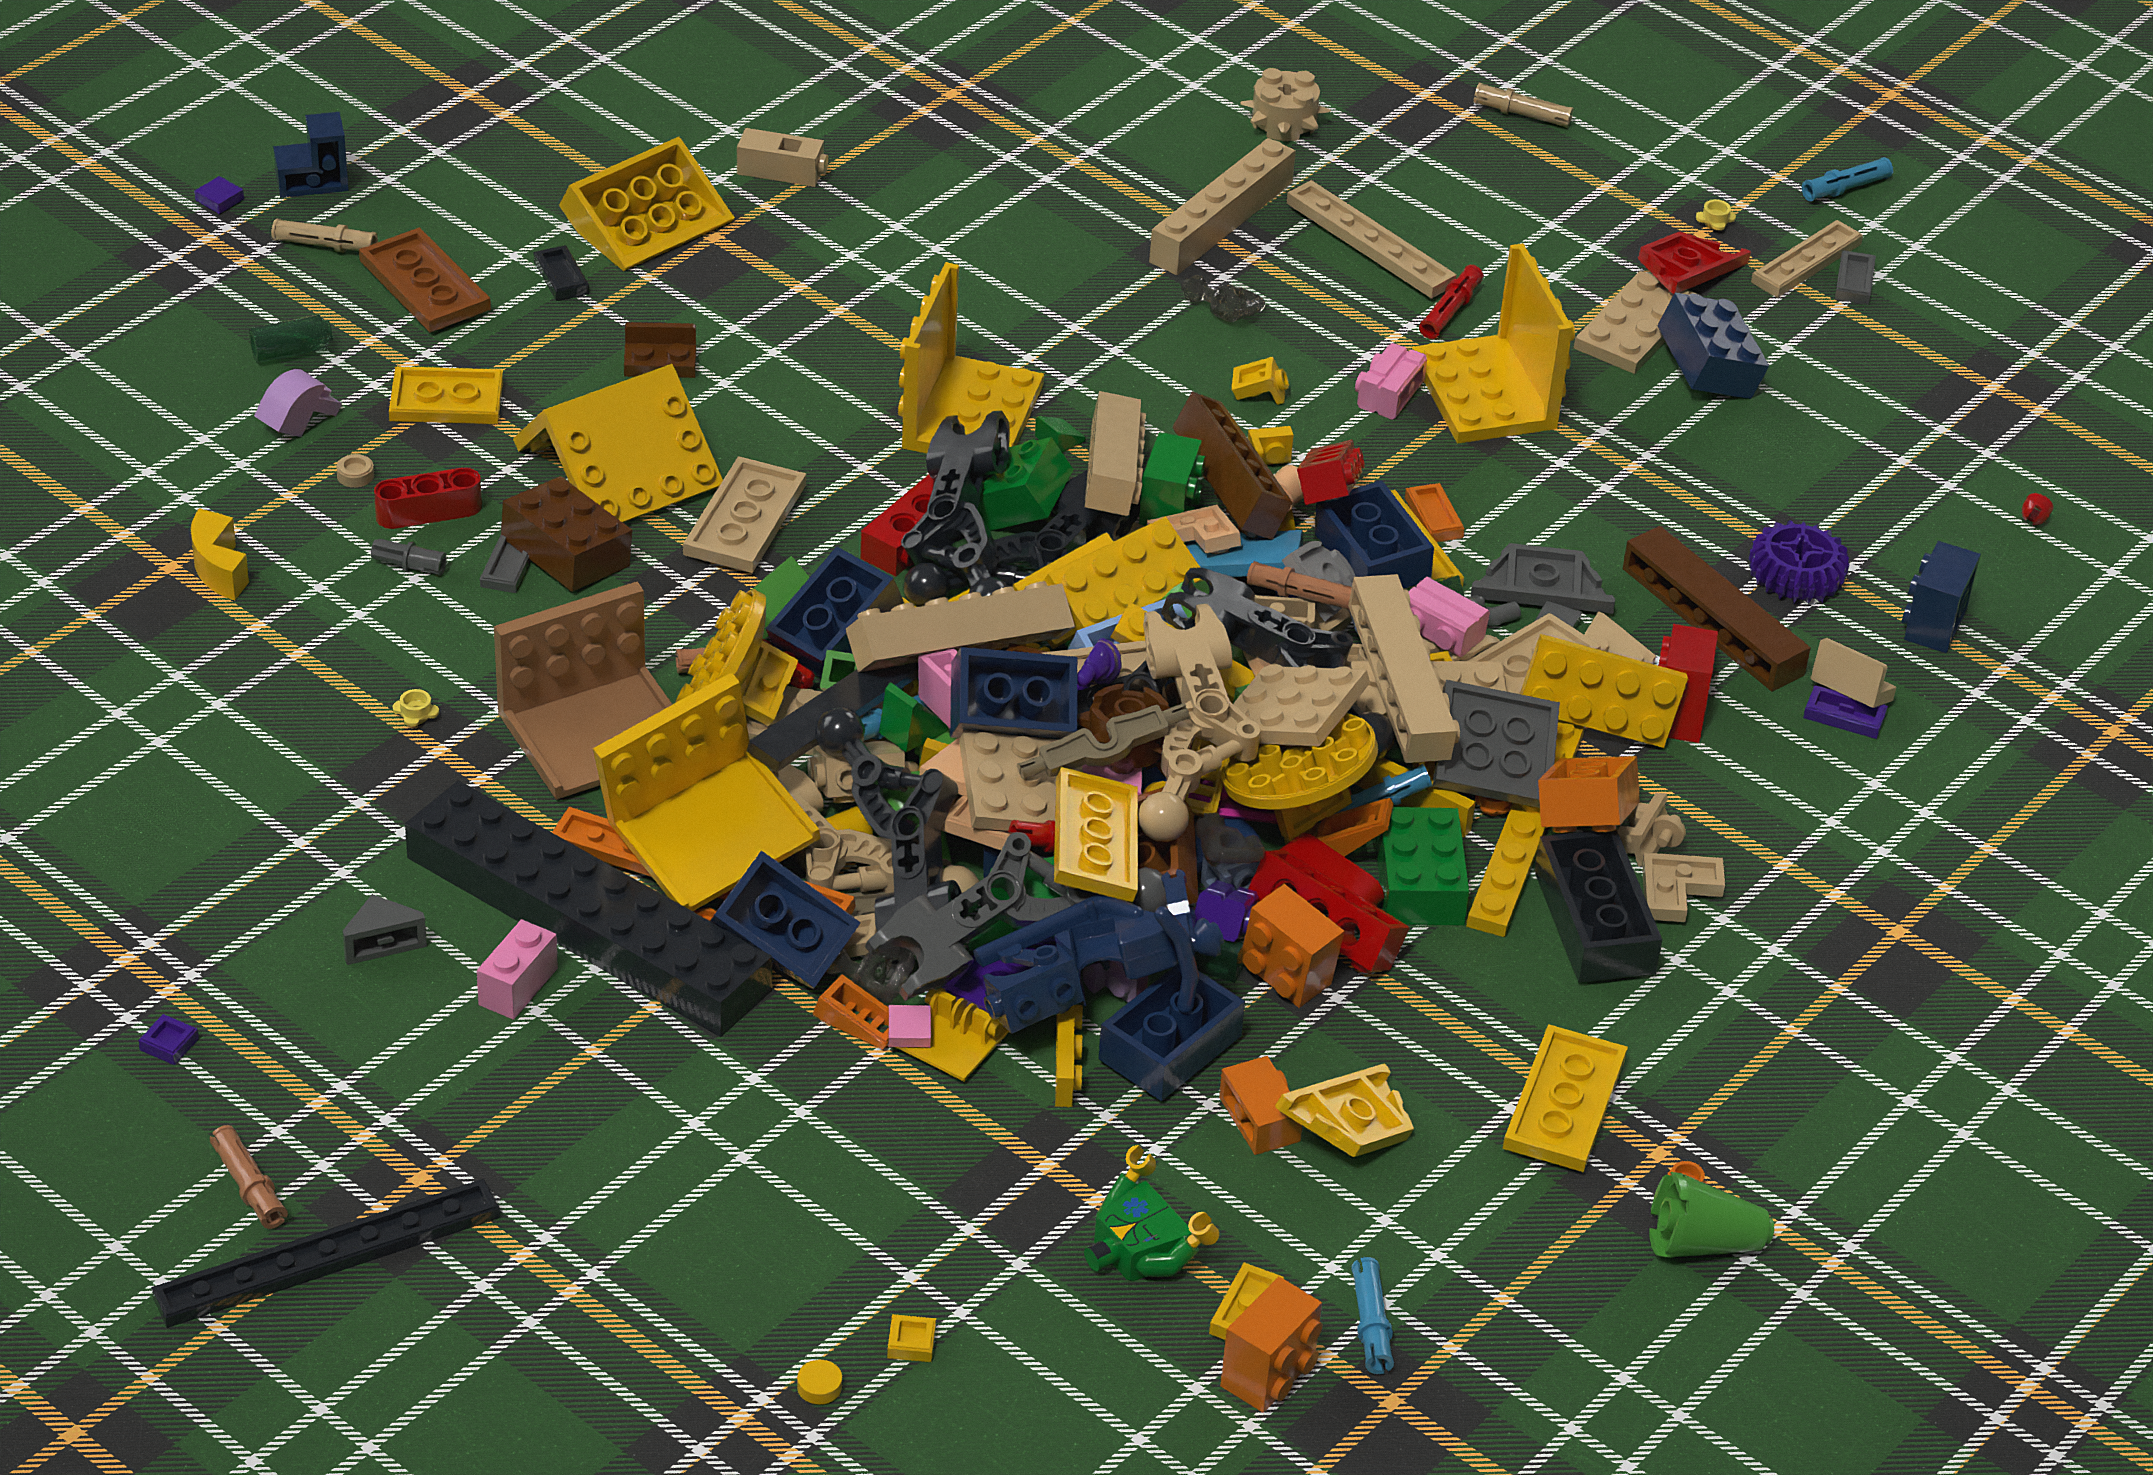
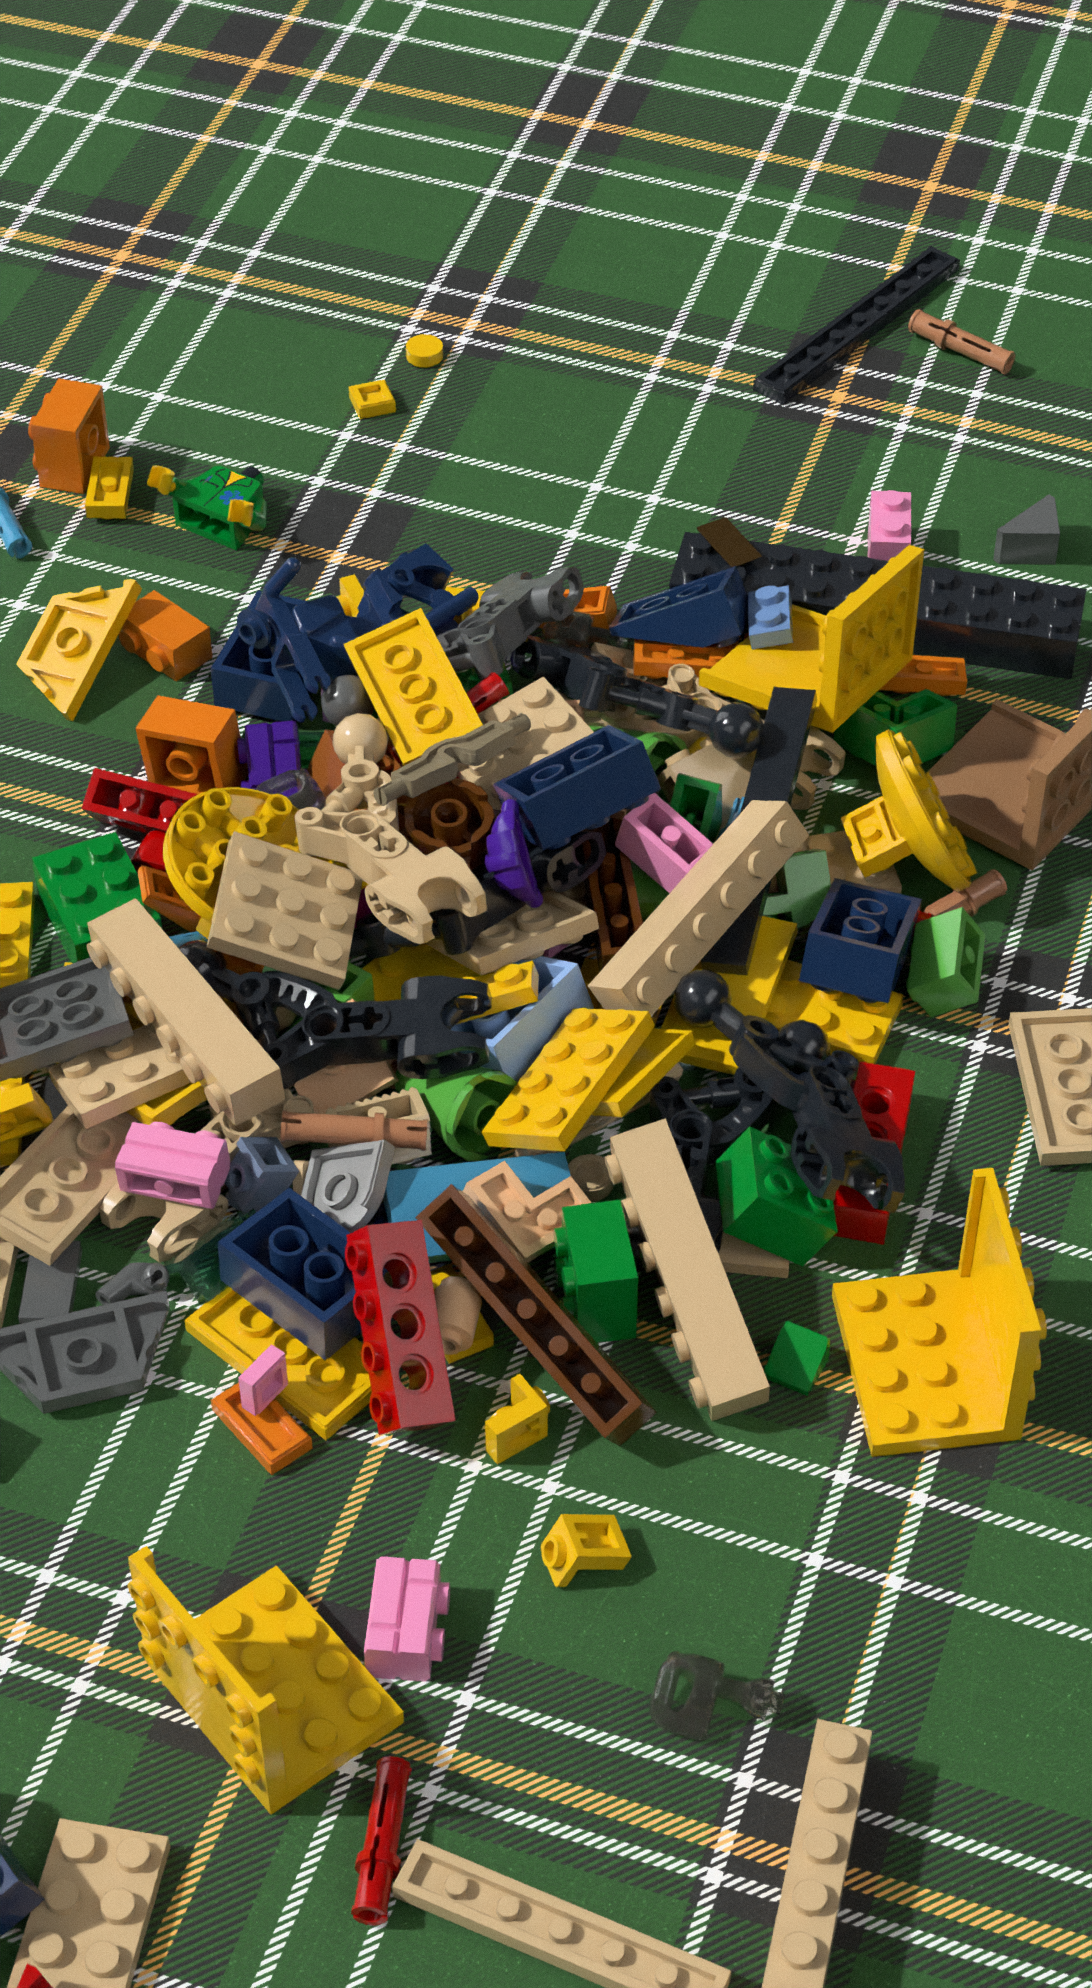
camera: 160 degrees right, 5 degrees up
none -> bright pink tile [238,1344,288,1416]
none -> dark brown sticker [696,517,762,567]
none -> medium blue plate [748,585,793,649]

